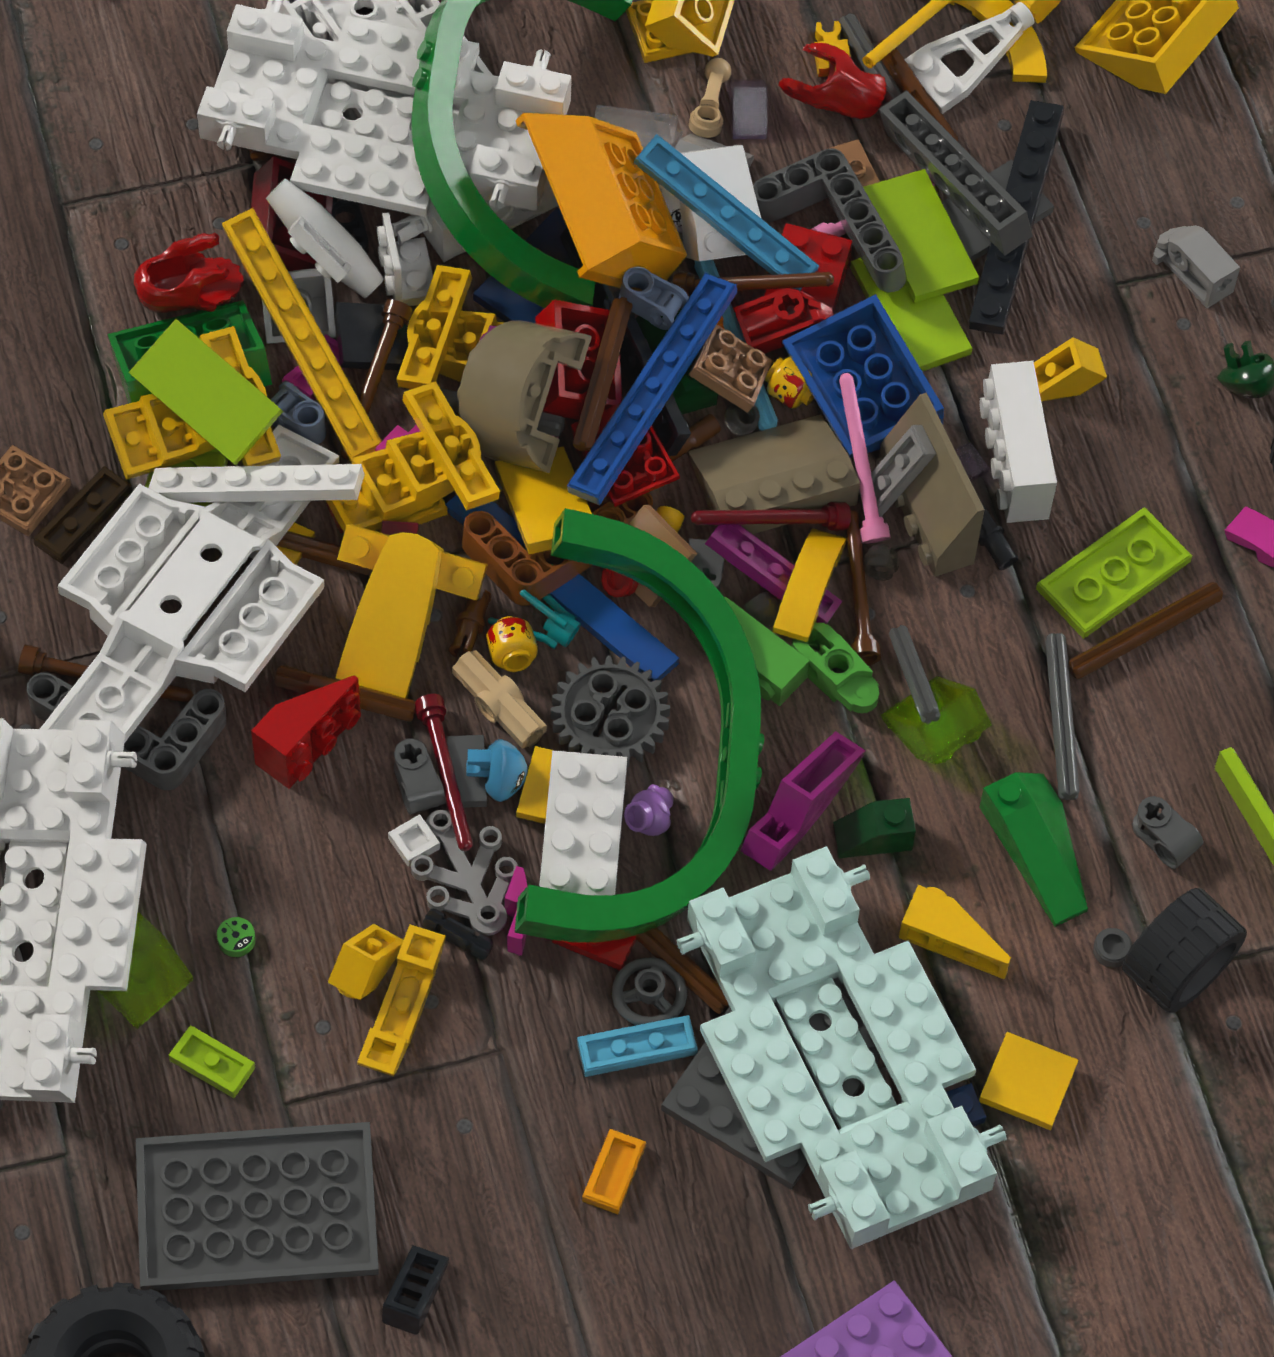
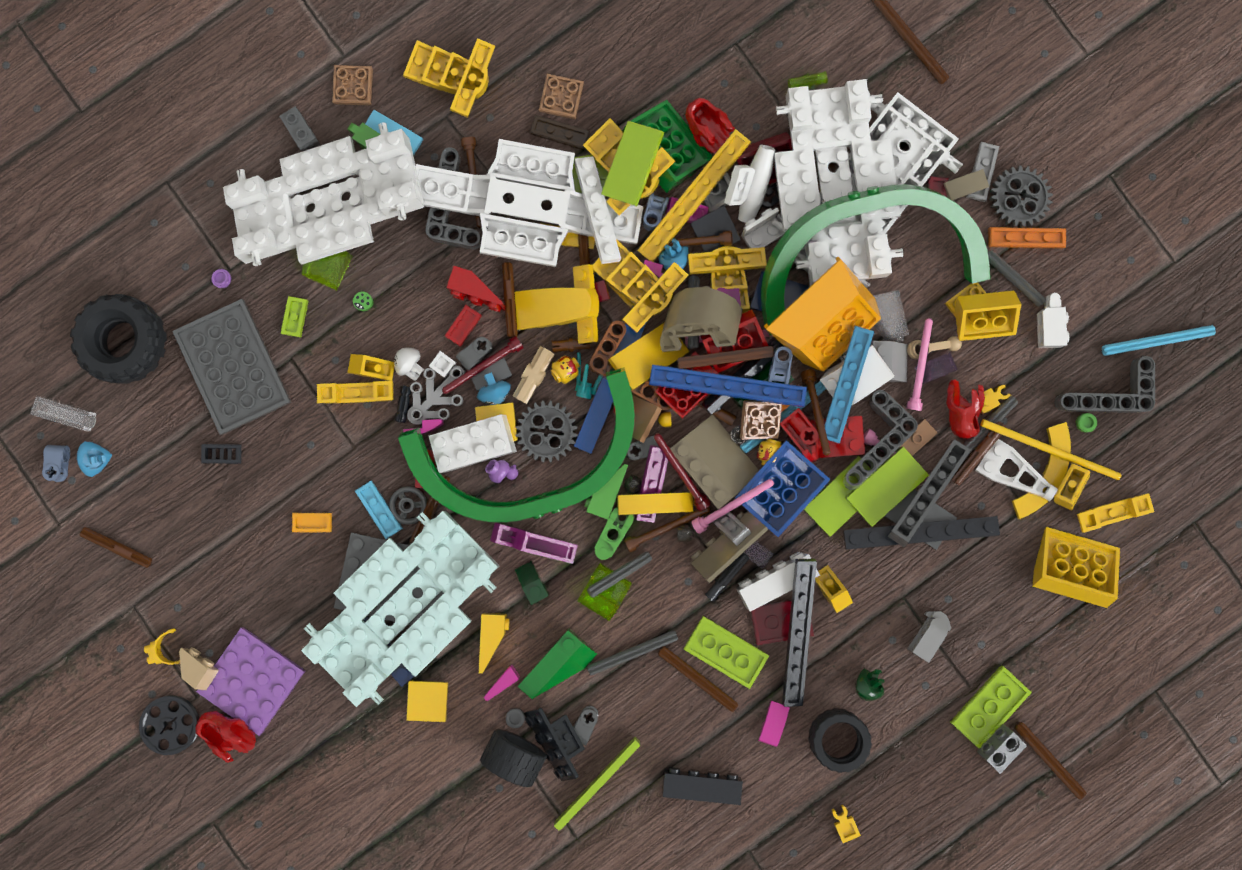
camera: 70 degrees right, 25 degrees up
none -> medium lavender plate [211,269,231,288]
none -> white piece [394,347,424,381]
none -> red plate [445,305,482,347]
none -> dark pink slope [484,665,520,701]
none -> black bracket [524,707,585,781]
none -> dark azure piece [658,238,689,270]
none -> dark red tile [751,600,814,645]
none -> plate [782,559,817,707]
none -> clear neon green pin [788,71,828,89]
none -> bright pink piece [906,318,933,411]

